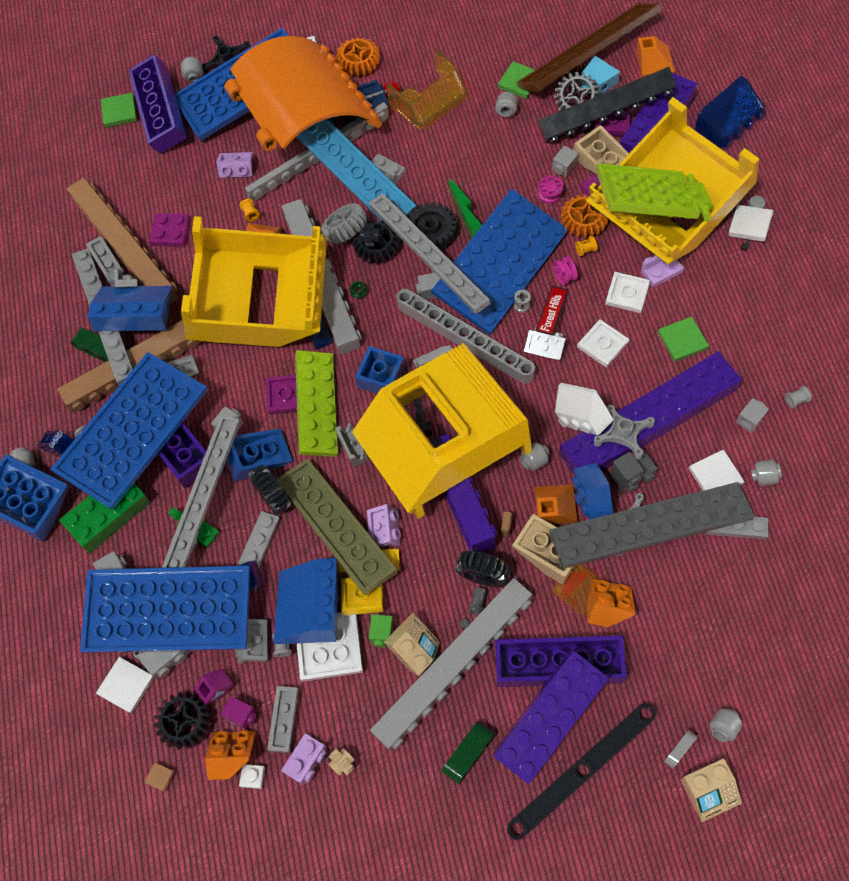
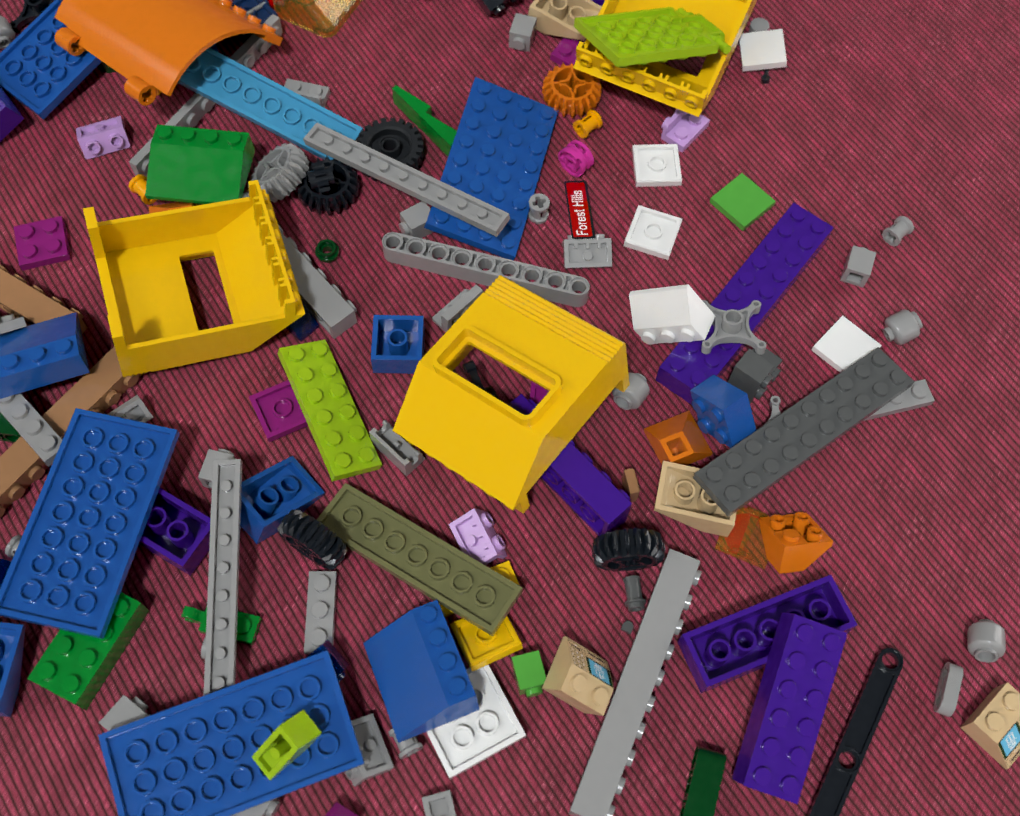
camera: 30 degrees left, 0 degrees up
dark pink wheel [538,176,563,204] -> none
none -> green slope [145,124,255,204]
none -> lime slope [252,710,322,780]

